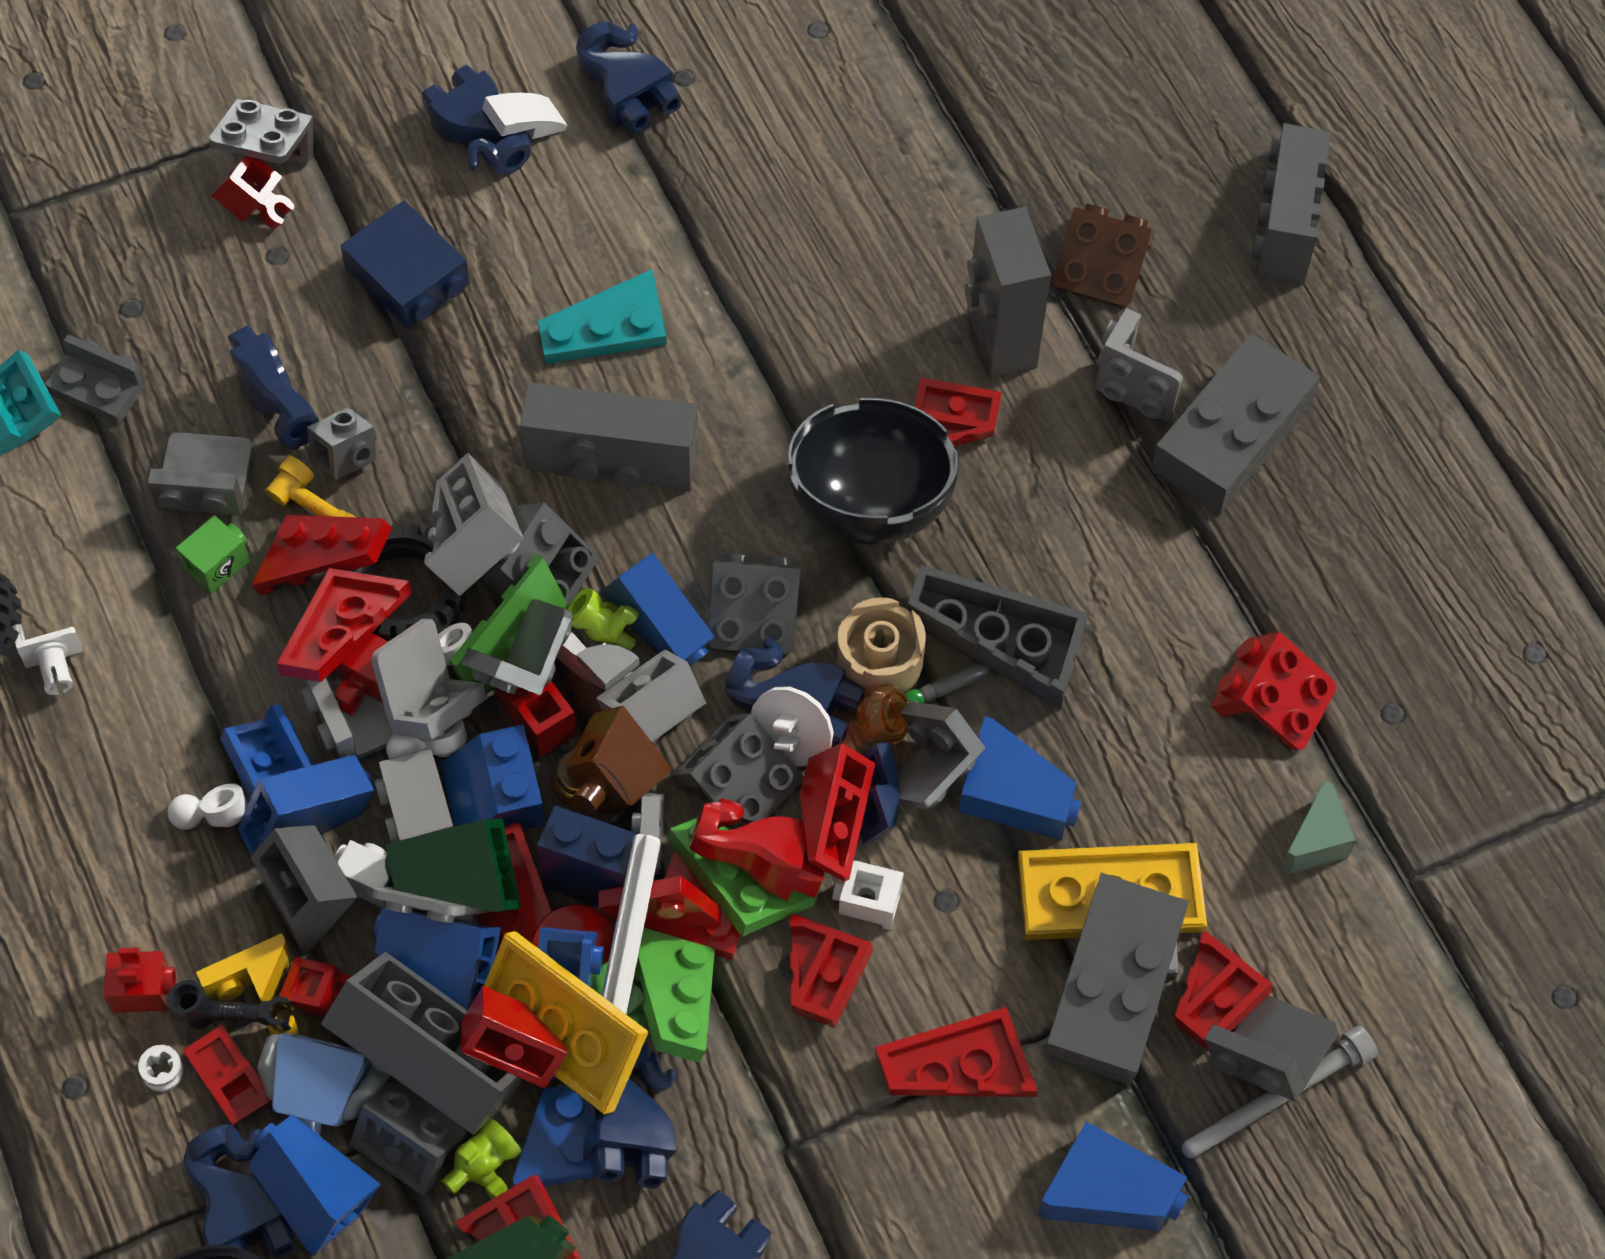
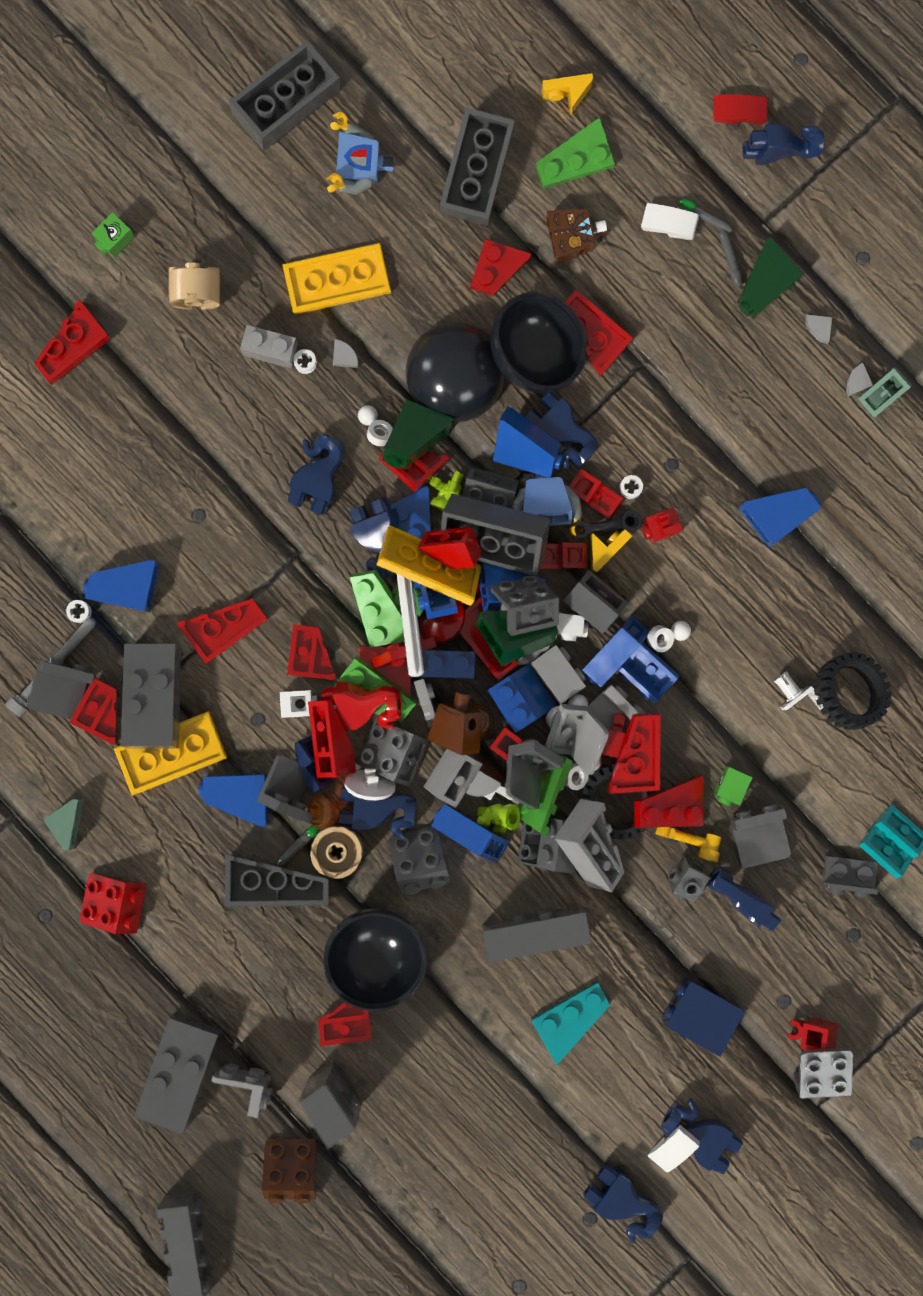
camera: 160 degrees right, 25 degrees up
none -> white bush [66,600,92,623]
none -> dark grey bracket [491,576,559,636]

